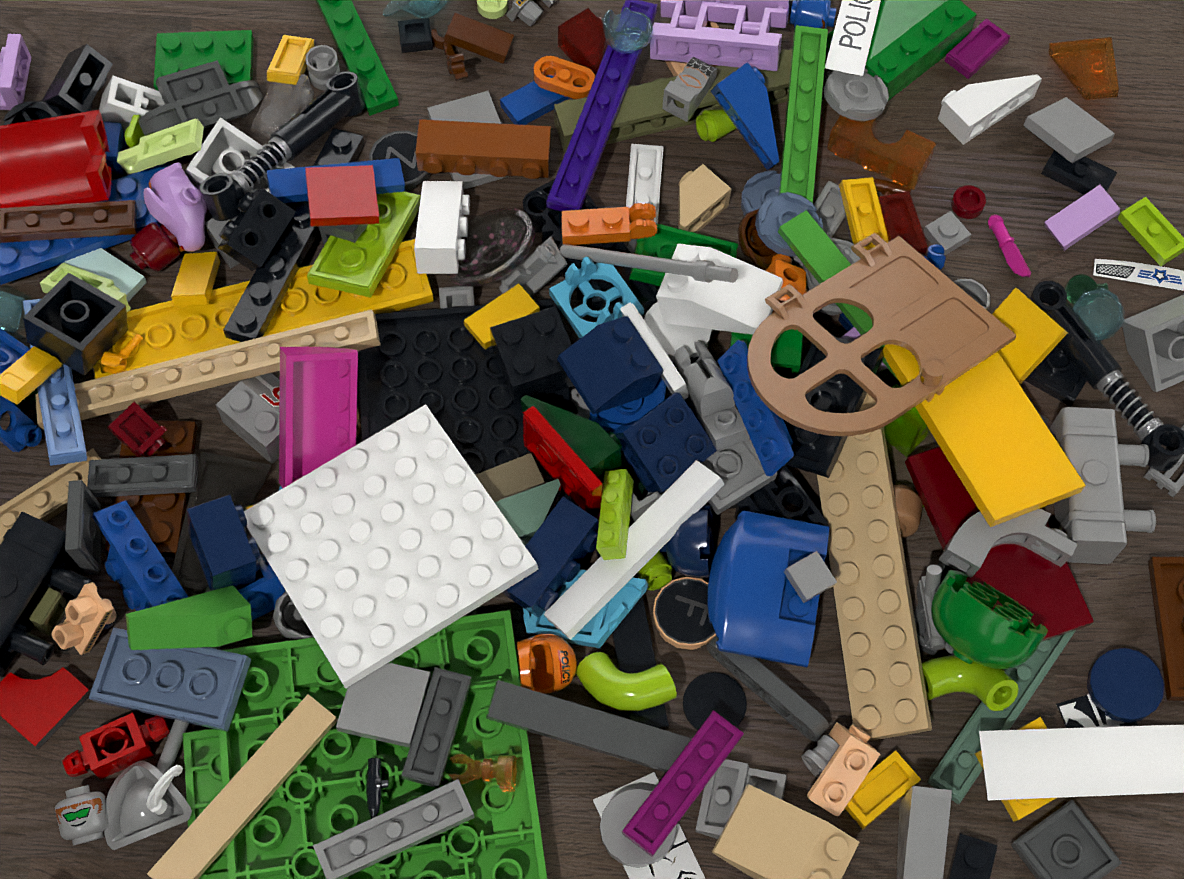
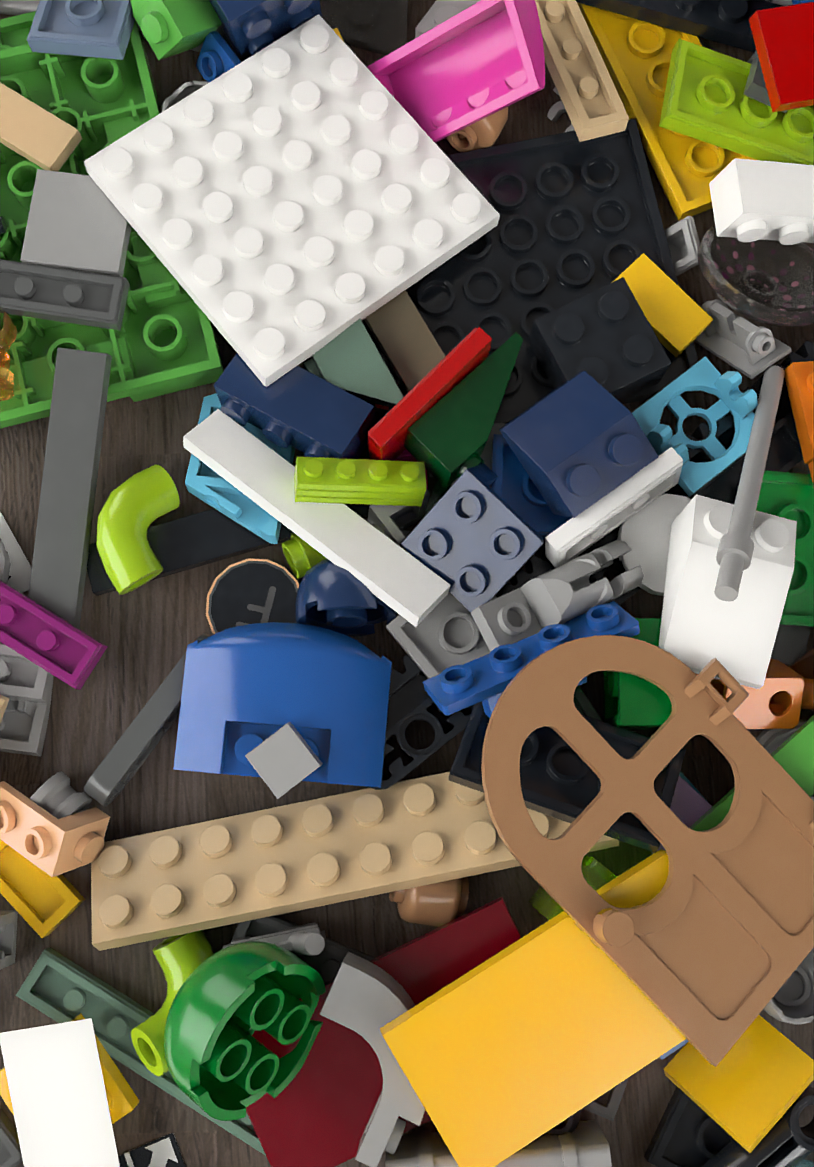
camera: 85 degrees right, 15 degrees up
orange helmet [517,634,577,694] -> none
black piece [683,672,747,730] -> none

